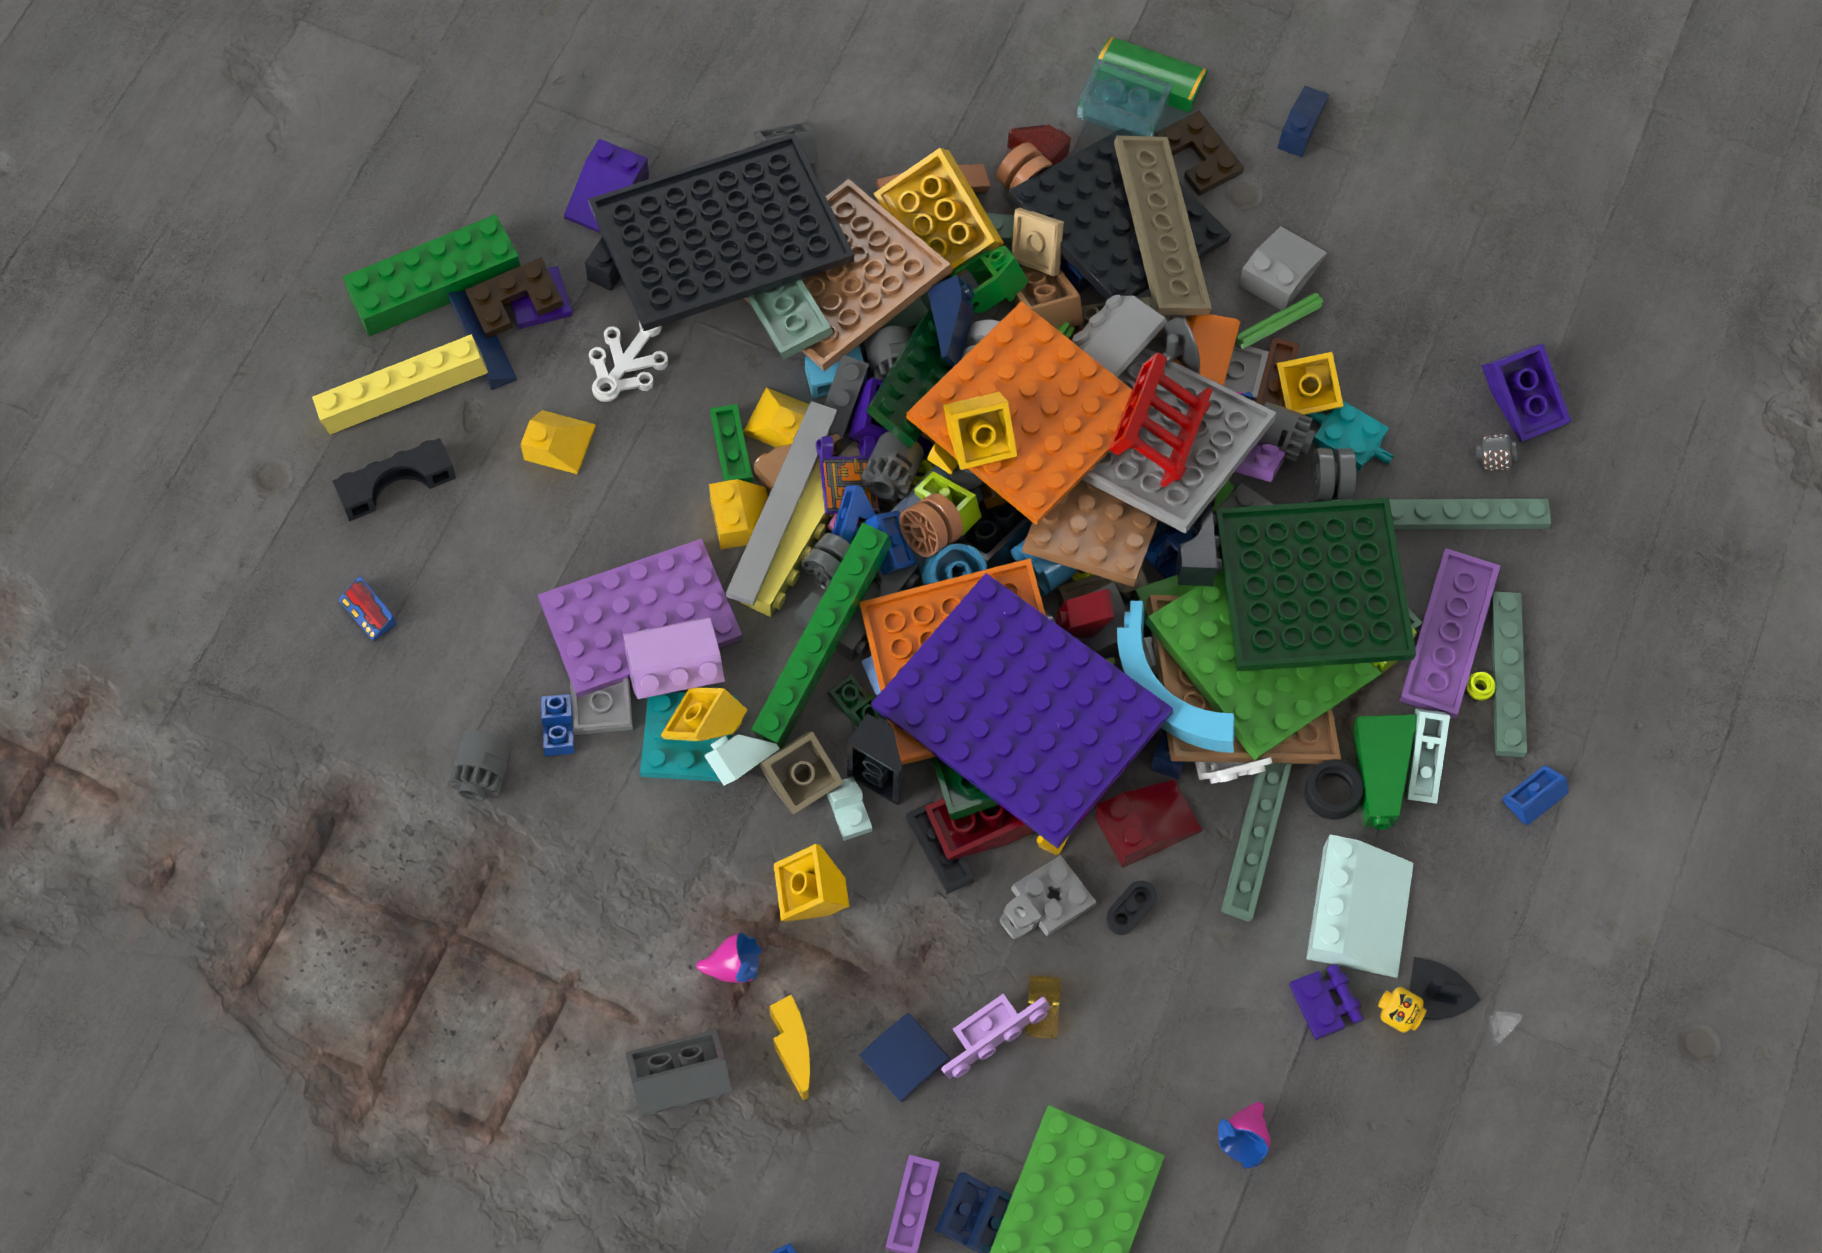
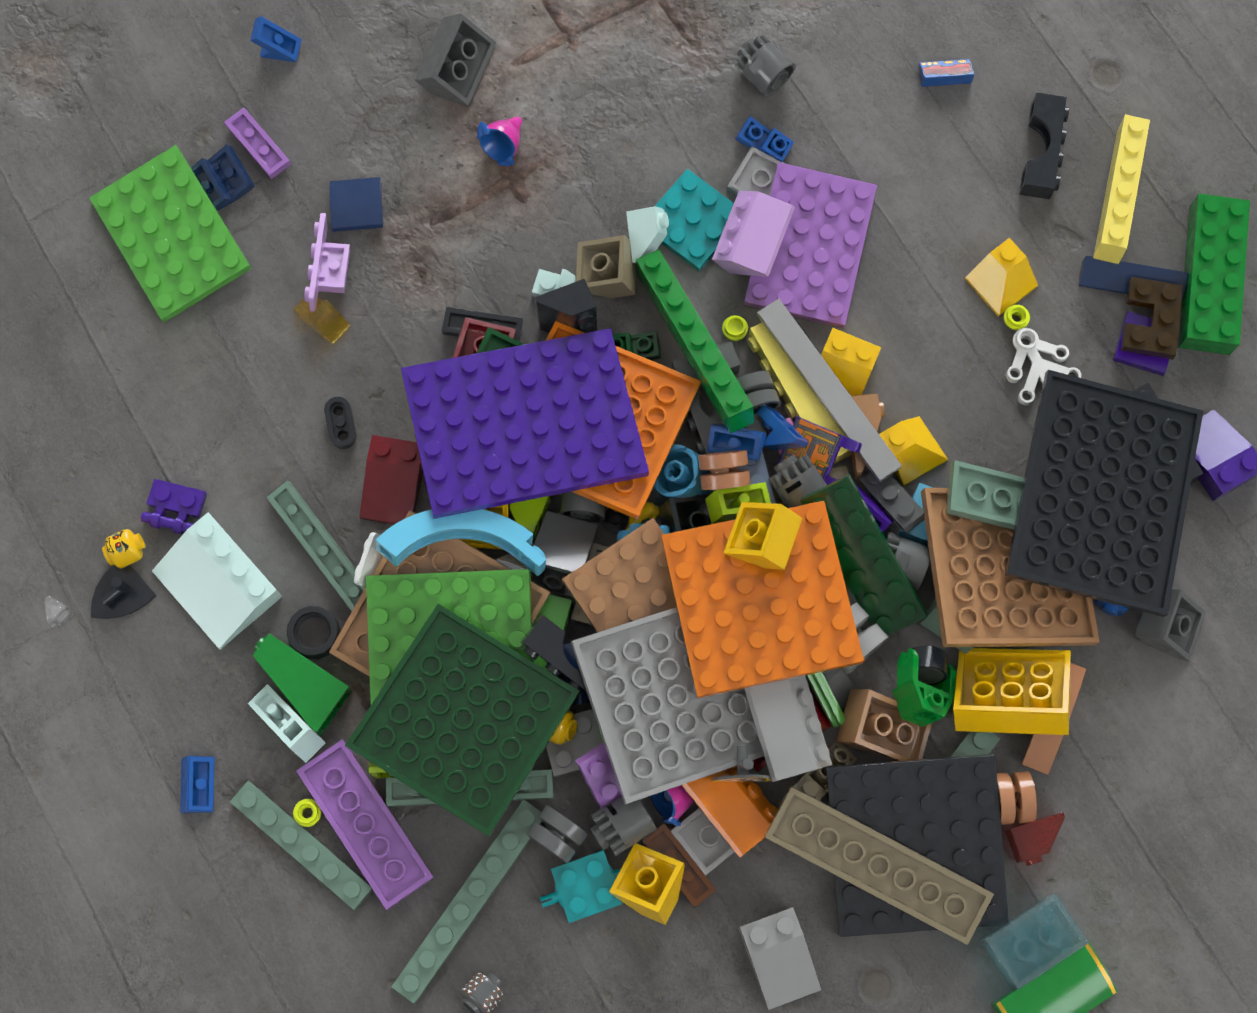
camera: 130 degrees right, 10 degrees up
yellow slope [660,688,748,741] -> none
green plate [709,404,753,483] -> none
yellow slope [769,995,810,1100] -> none
yellow slope [774,844,850,922] -> none
dark blue slope [928,275,975,368] -> none
light grey plate [1000,855,1097,939] -> none
tan tile [1012,208,1064,276] -> none
dark red slope [1055,589,1114,638] -> none
red fence [1109,352,1213,487] -> none
dark brown plate [1155,110,1244,196] -> none
blue hat [1218,1102,1271,1168] -> none
bright green axle [1235,293,1323,349] -> none
none -> neon yellow plate [722,315,748,341]
none -> neon yellow plate [1003,305,1030,330]

